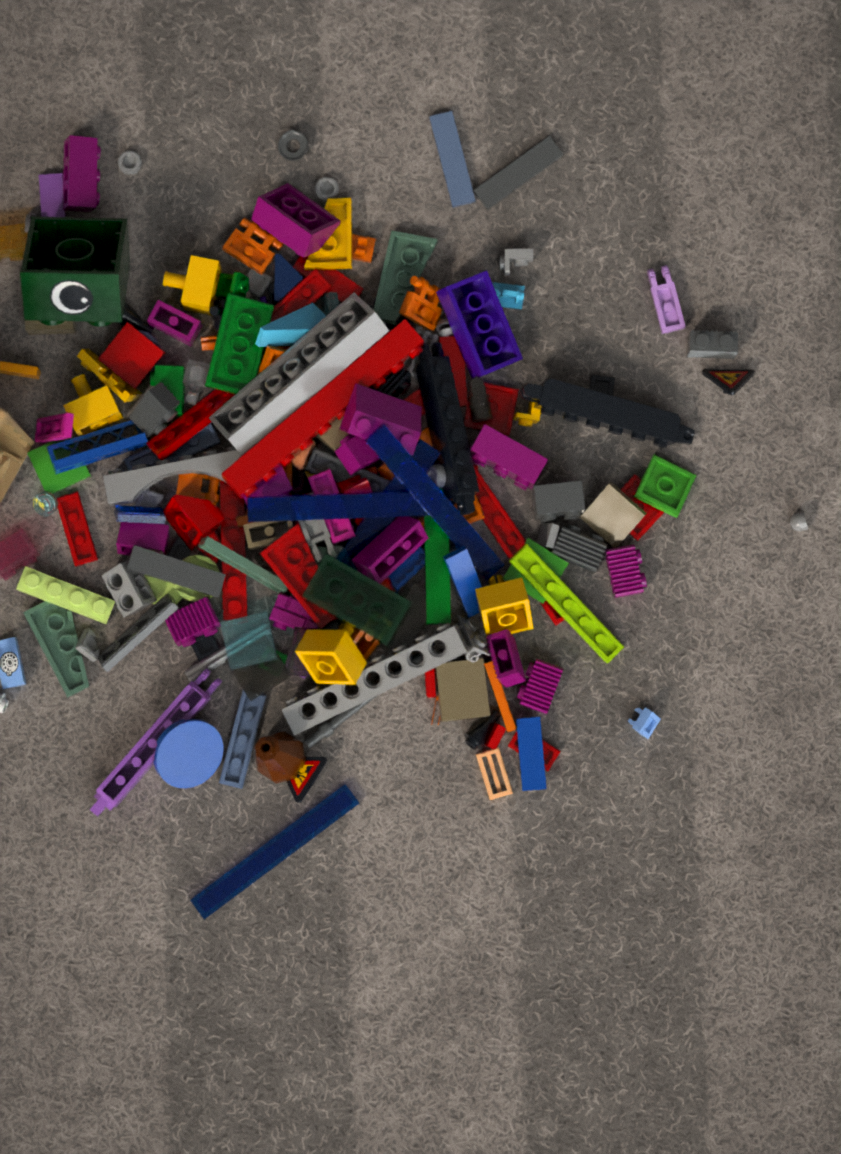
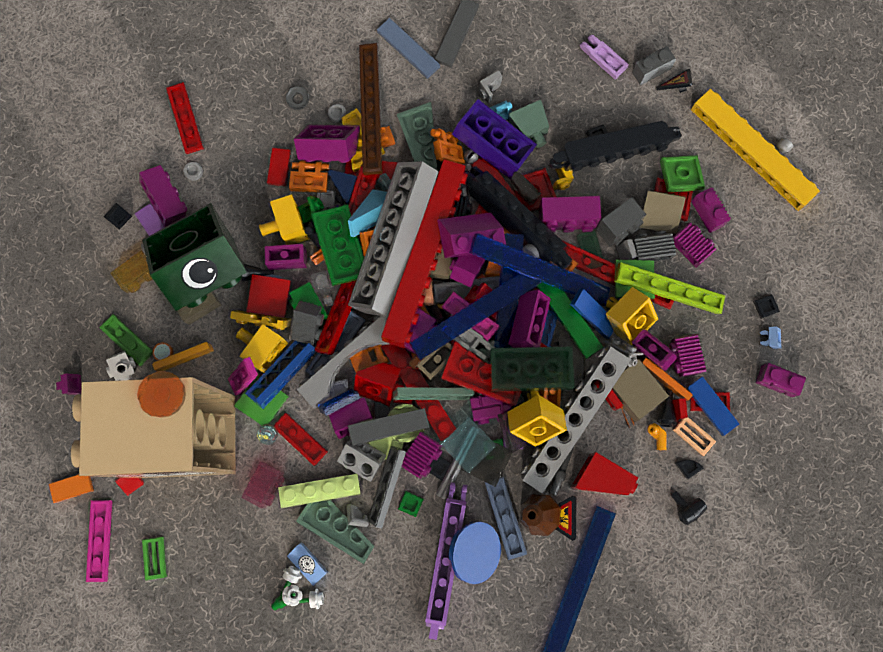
camera: 25 degrees left, 5 degrees down
none -> black tile [103,203,132,230]
none -> red tile [166,82,204,154]
none -> red tile [267,148,291,186]
none -> reddish brown tile [359,43,383,175]
none -> green tile [398,491,424,517]
none -> sand green torso [508,100,549,148]
none -> red slope [571,452,638,495]
none -> clear green tile [576,230,605,269]
none -> light orange arm [647,423,667,450]
none -> black piece [671,491,707,525]
none -> black tile [675,460,704,480]
none -> yellow brick [691,89,820,211]
none -> magenta brick [691,187,731,233]
none -> black tile [753,294,780,319]
none -> magenta brick [755,363,806,398]

